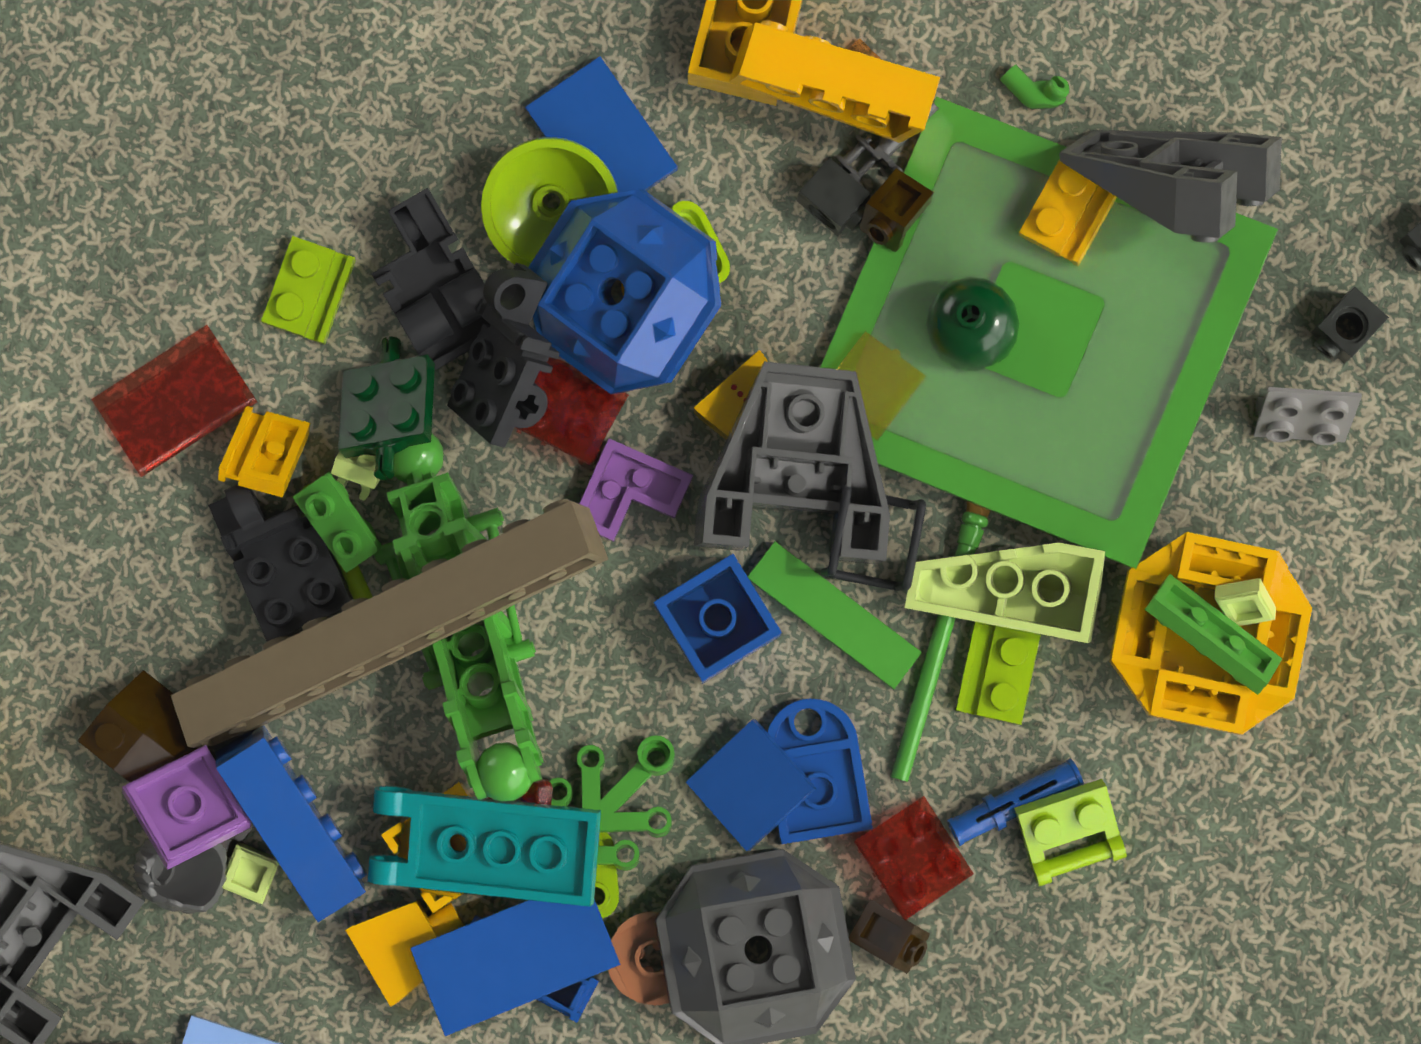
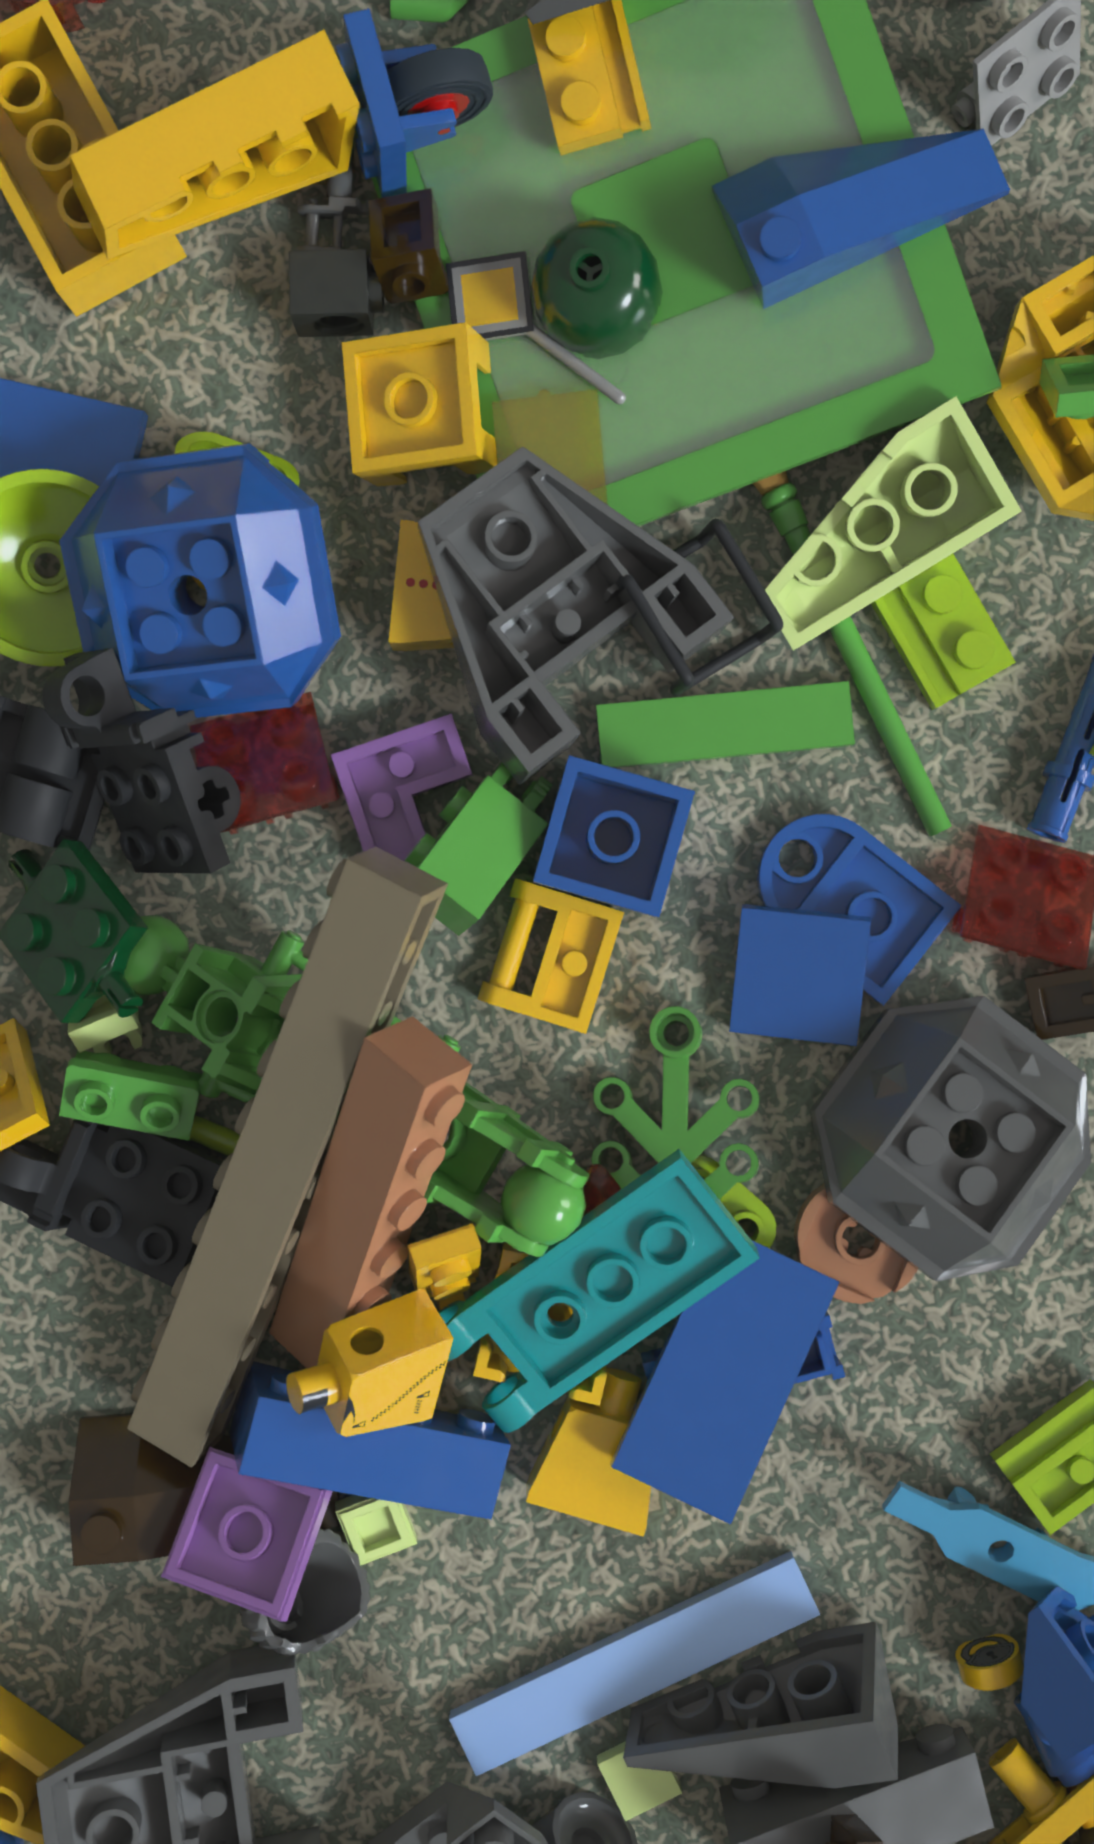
camera: 35 degrees left, 5 degrees up
none -> nougat brick [269,1016,472,1368]
none -> yellow torso [286,1288,454,1437]
none -> blue plate [335,8,493,198]
none -> yellow panel [342,322,499,487]
none -> bright green hinge [404,762,553,936]
none -> yellow hinge [408,1223,482,1311]
none -> piece [445,251,626,405]
none -> yellow plate [477,878,624,1034]
none -> blue wedge [712,129,1010,309]

